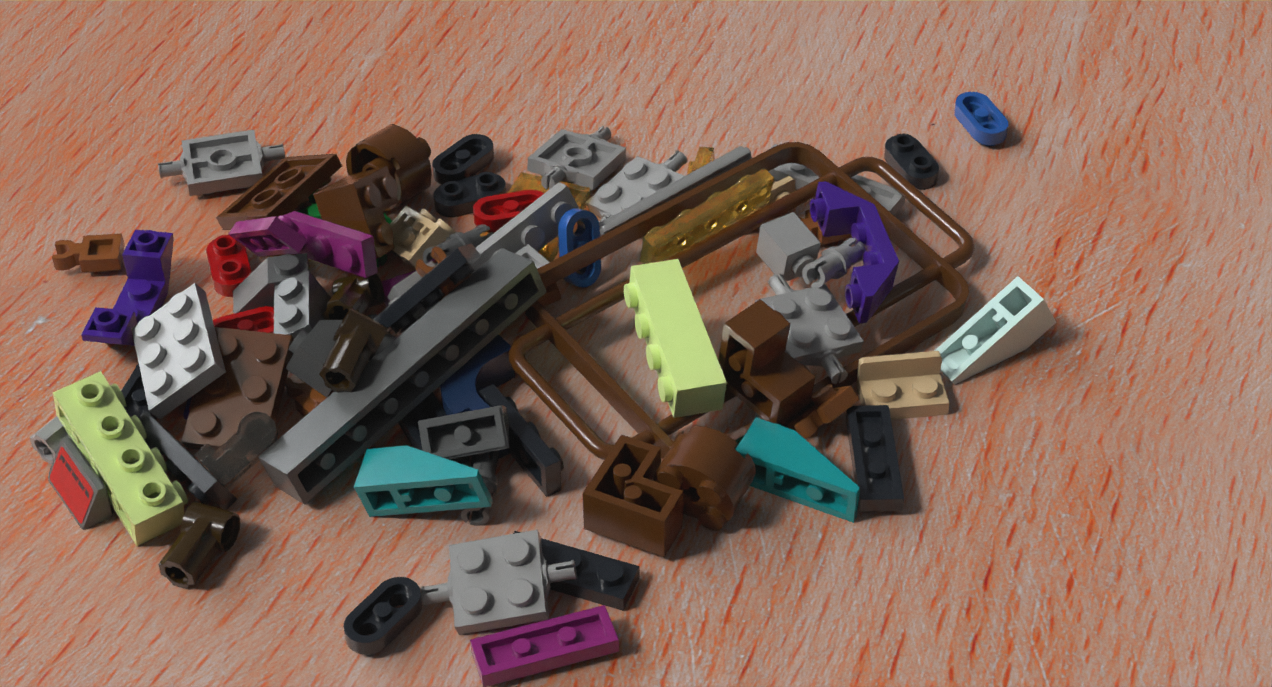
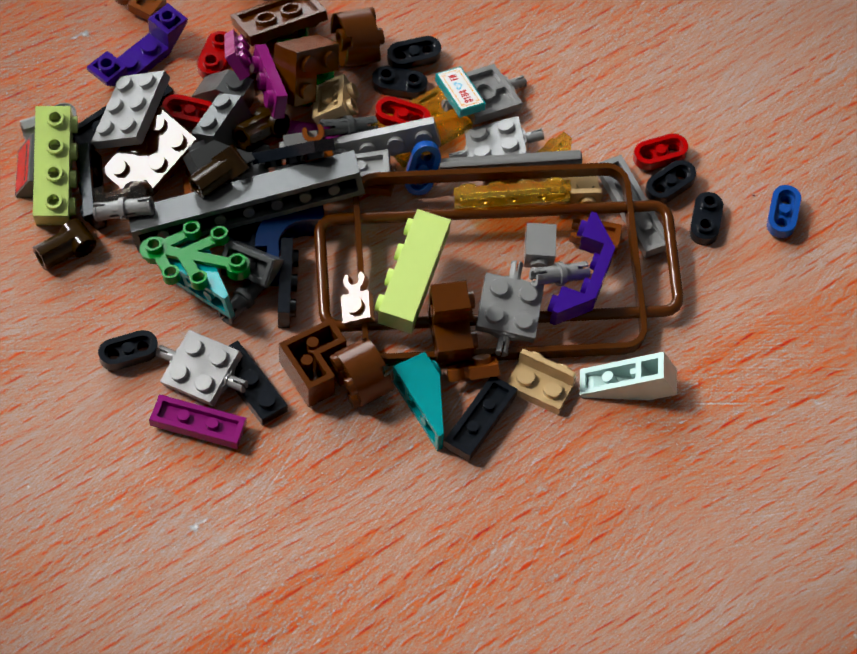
camera: 30 degrees right, 15 degrees up
none -> light grey pin [92,196,155,221]
none -> green plant [140,221,251,290]
none -> plate [341,272,375,326]
none -> tile [435,66,486,118]
none -> red plate [633,133,688,170]
none -> black plate [645,160,696,204]

